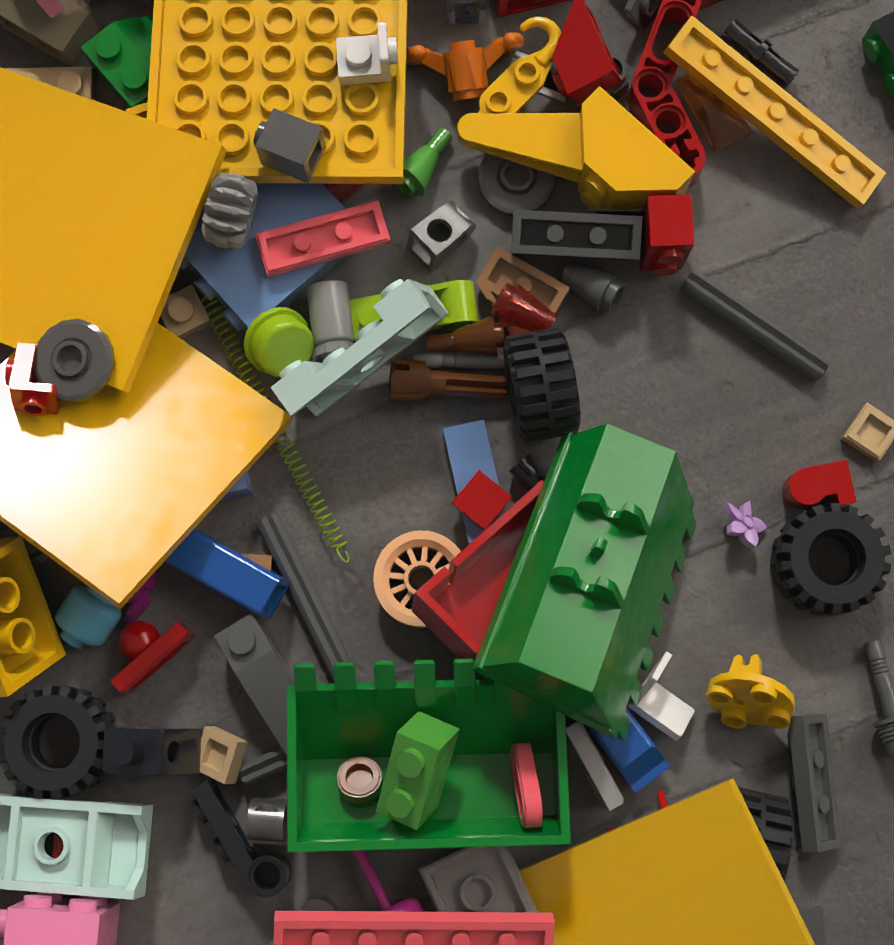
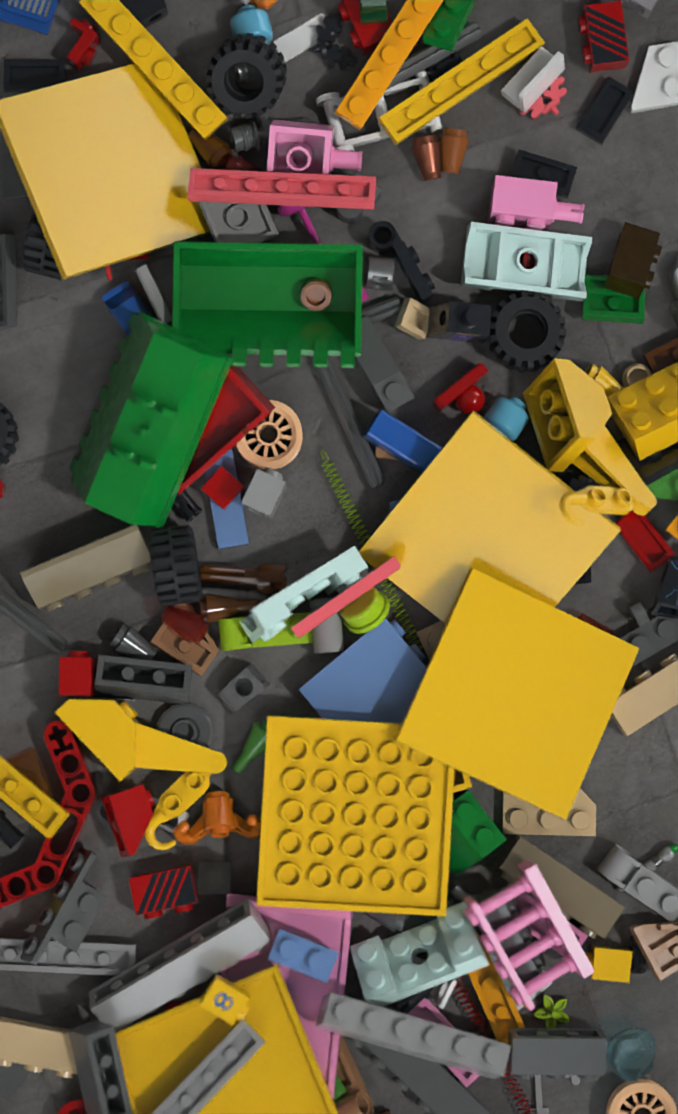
camera: 175 degrees right, 5 degrees up
red bracket [5,343,60,416] -> none
dark grey wheel [34,319,115,402] -> none
light grey gear [201,173,258,249] -> none
dark grey brick [254,108,326,184] -> none
coral tile [255,200,391,278] -> none
white bracket [336,22,398,85] -> none
bright green brick [376,711,460,830] -> none
coral tile [510,742,542,829] -> none
white bracket [628,651,695,741] -> none
yellow plate [705,654,795,729] -> none
lavender plant [723,501,767,550] -> none
none -> dark tan slope [20,525,151,613]
none -> light grey brick [241,467,287,521]
none -> coral tile [291,556,401,638]

